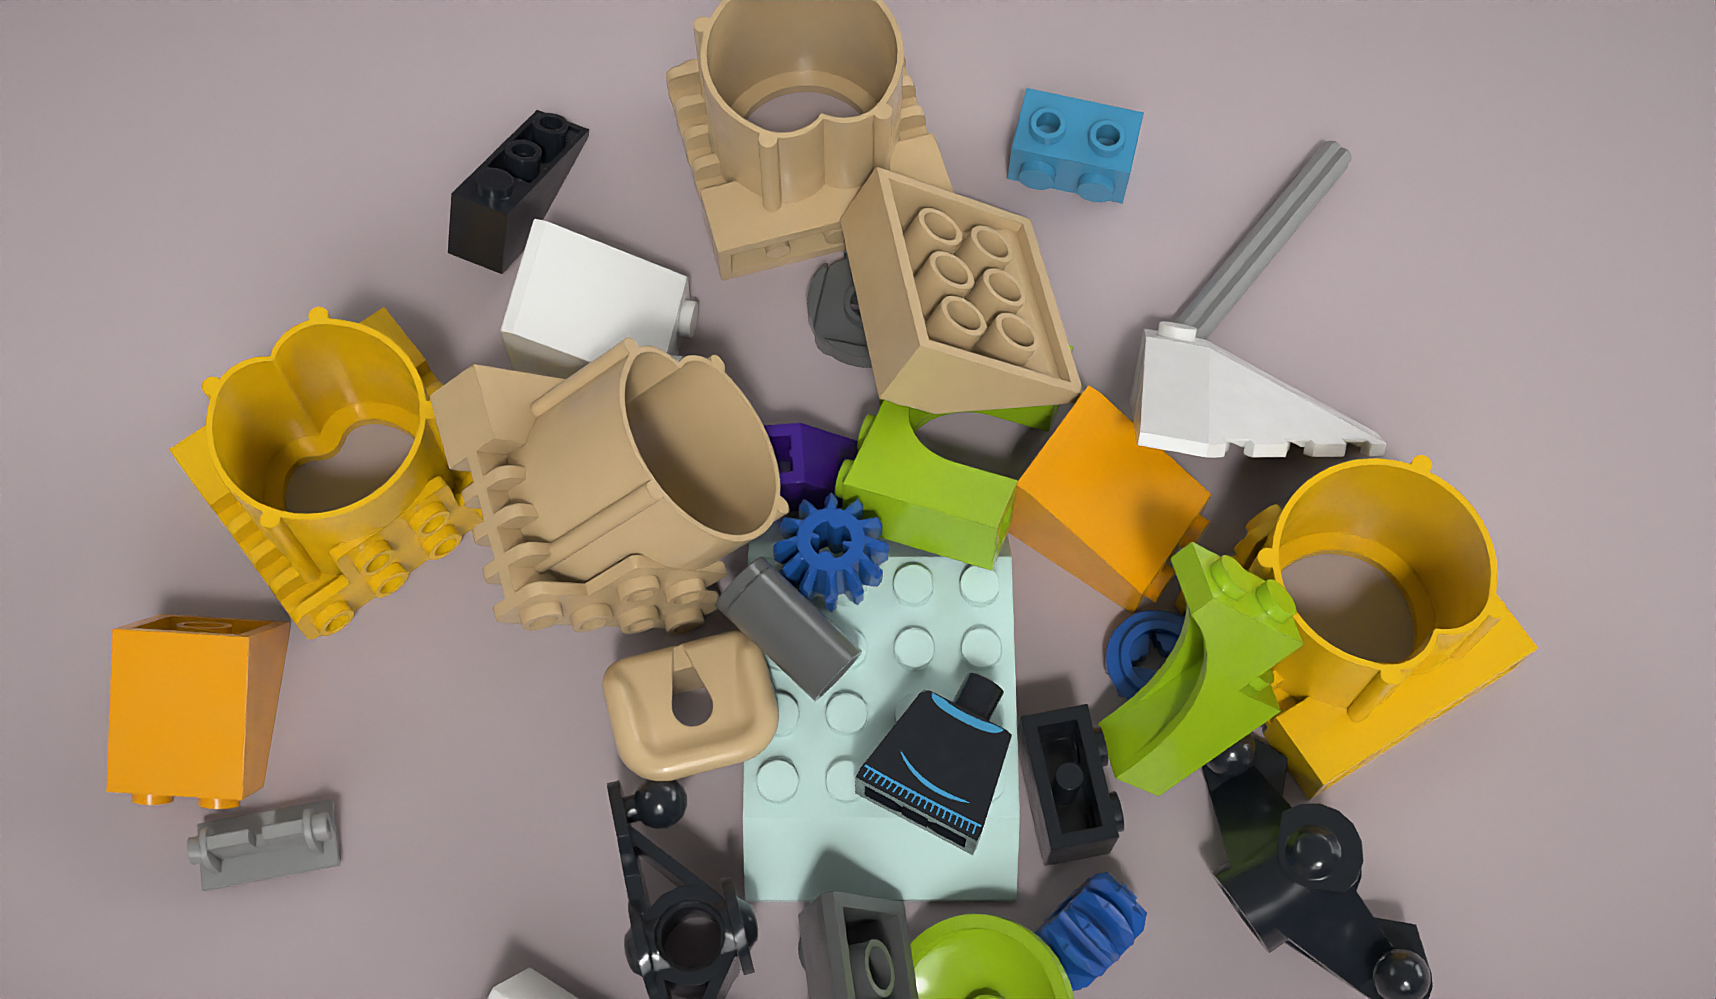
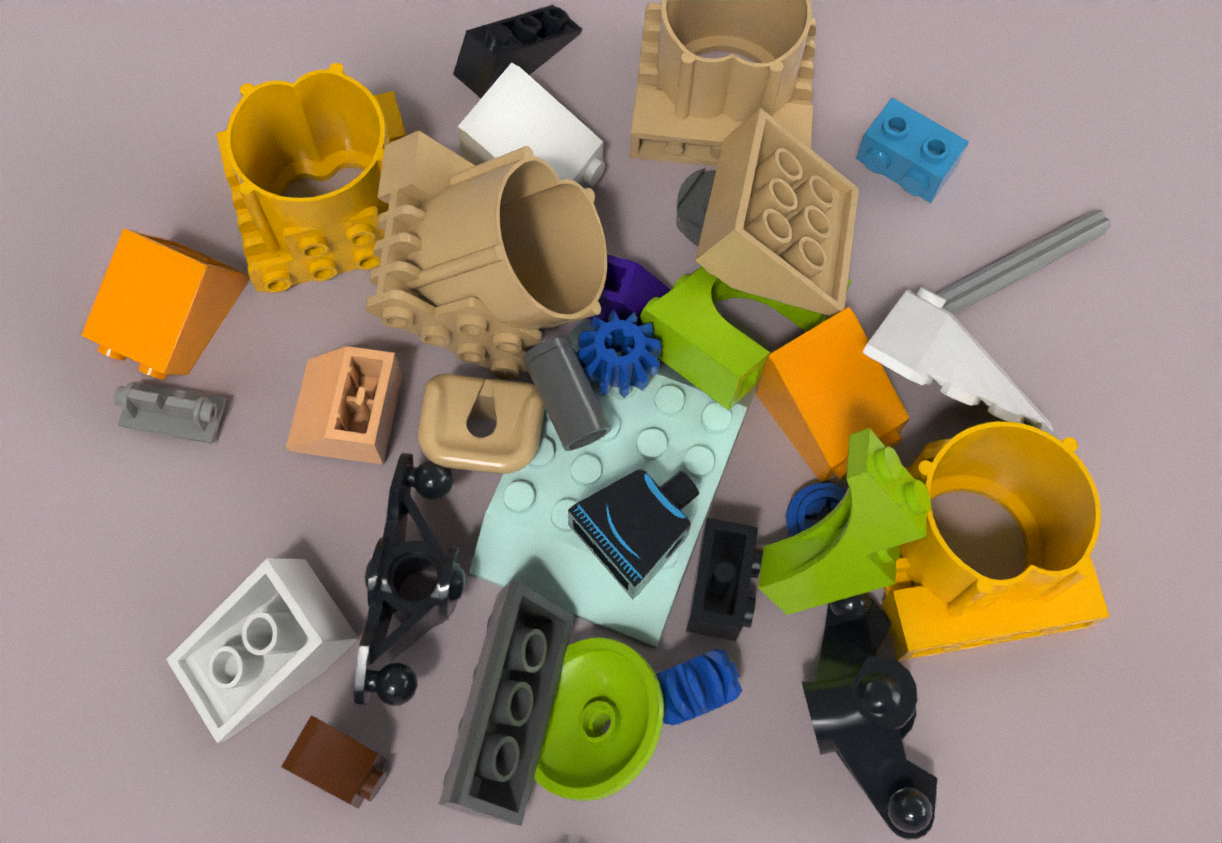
camera: 20 degrees right, 0 degrees up
none -> light nougat slope [286,346,403,465]

